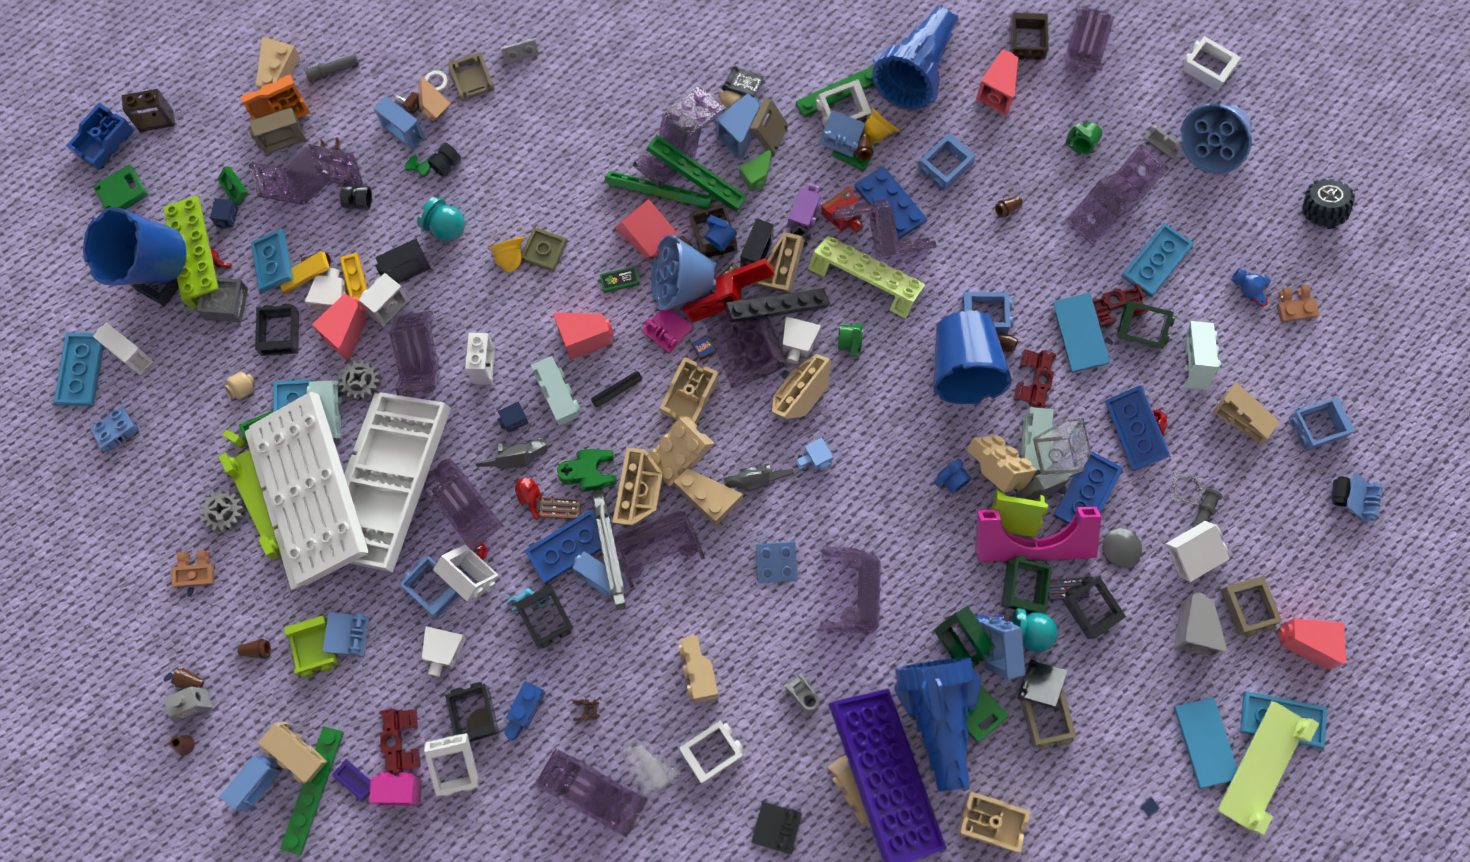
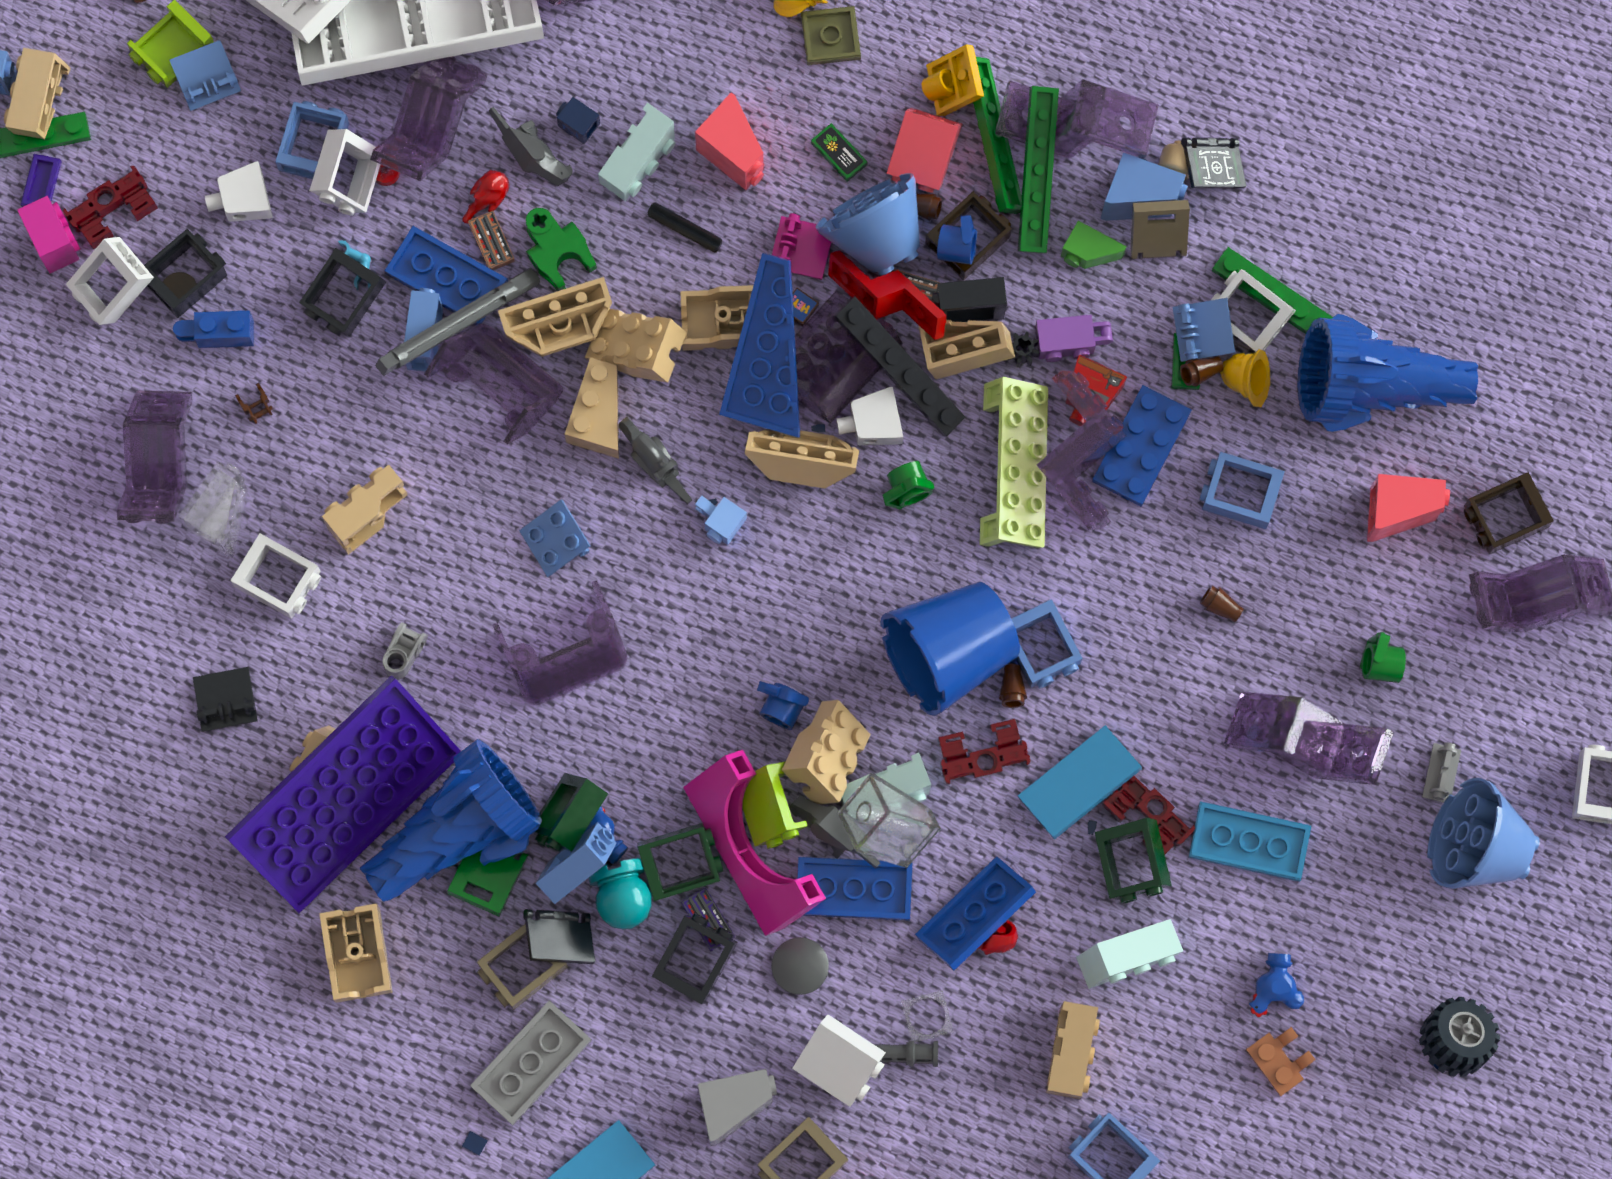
camera: 60 degrees right, 5 degrees up
white window [465,333,495,385] -> none
none -> light grey plate [470,1000,592,1126]
none -> blue wing [719,253,800,438]
none -> yellow plate [921,44,984,116]

